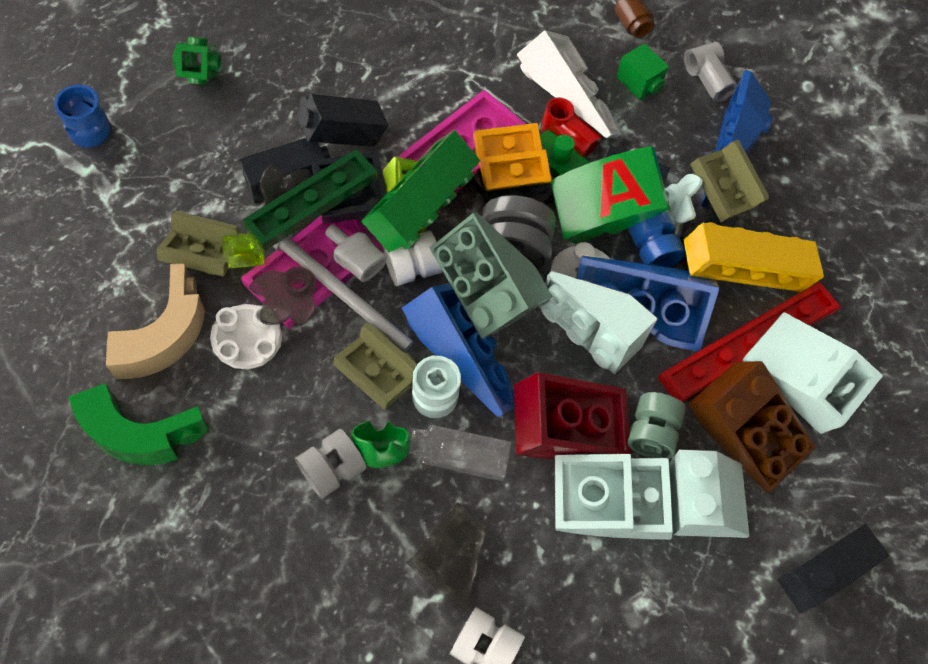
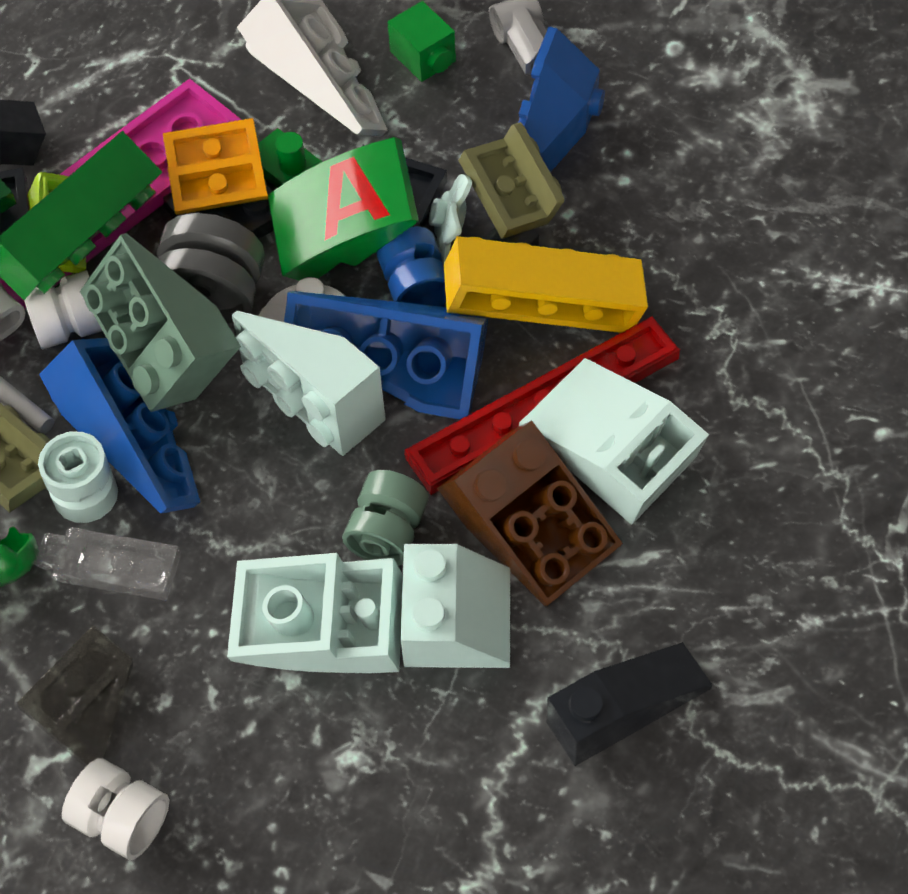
camera: 10 degrees right, 5 degrees down
dark red slope [514,372,632,459] -> none
red piece [541,97,602,159] -> none

